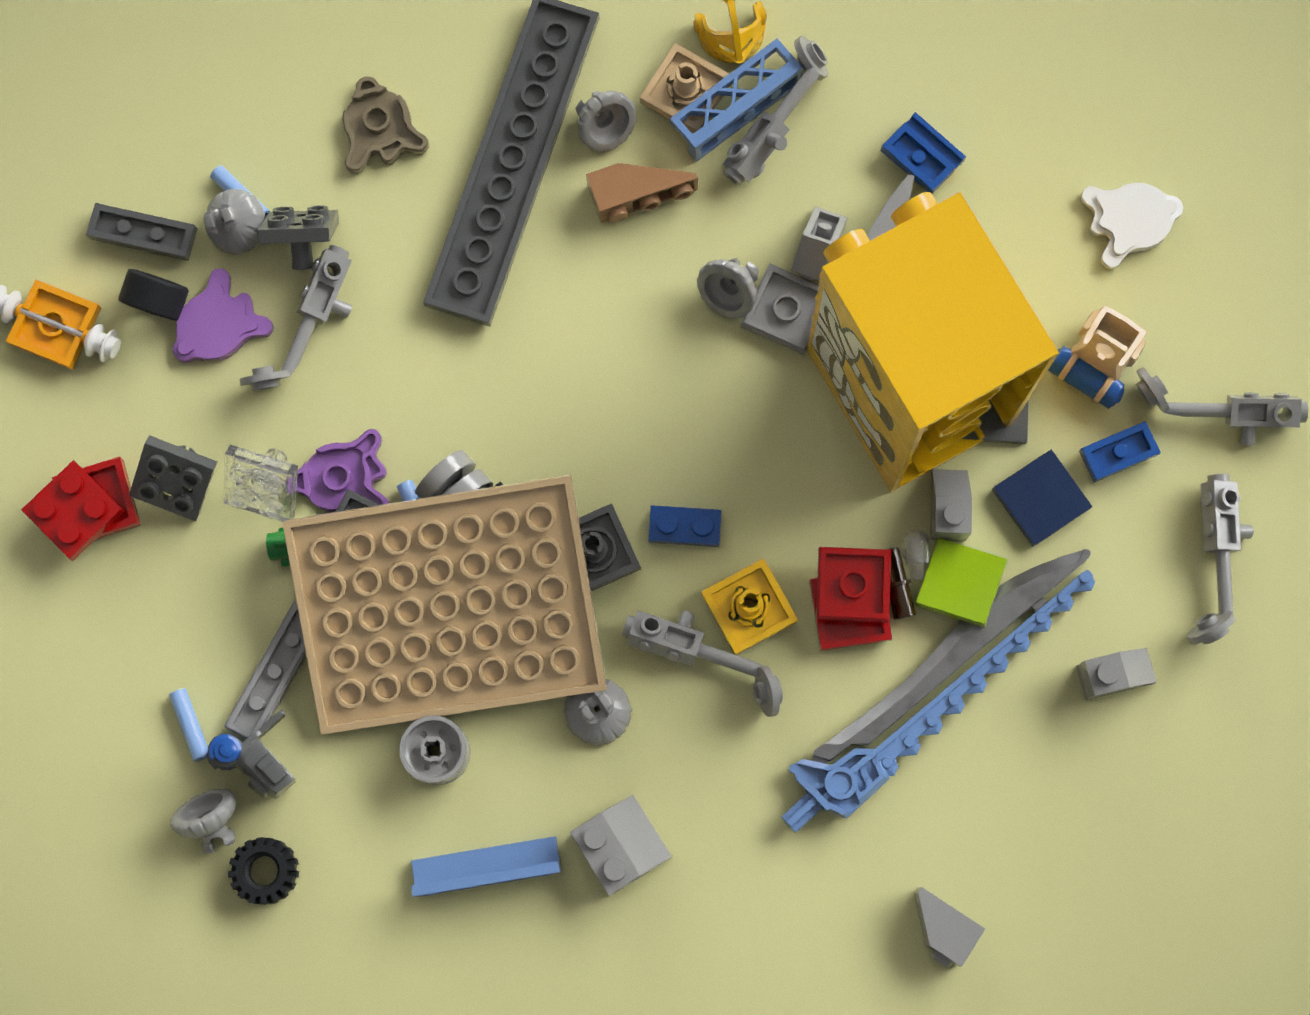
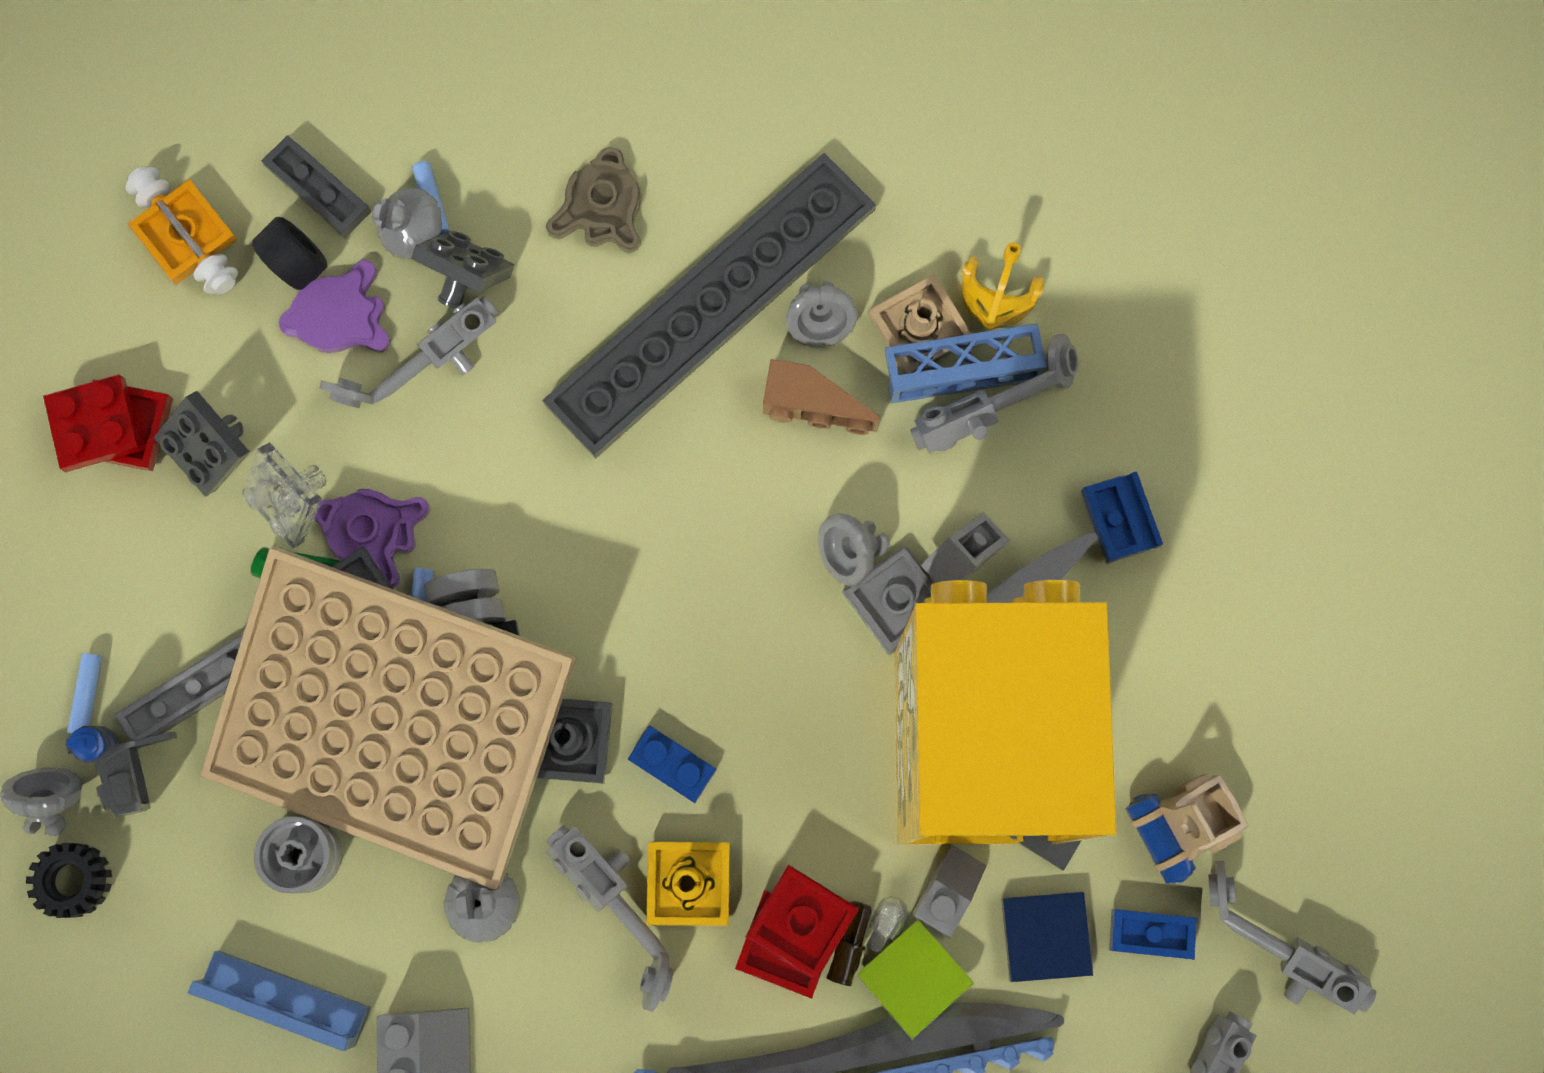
camera: 25 degrees right, 0 degrees up
white tile [1081,183,1183,269] -> none

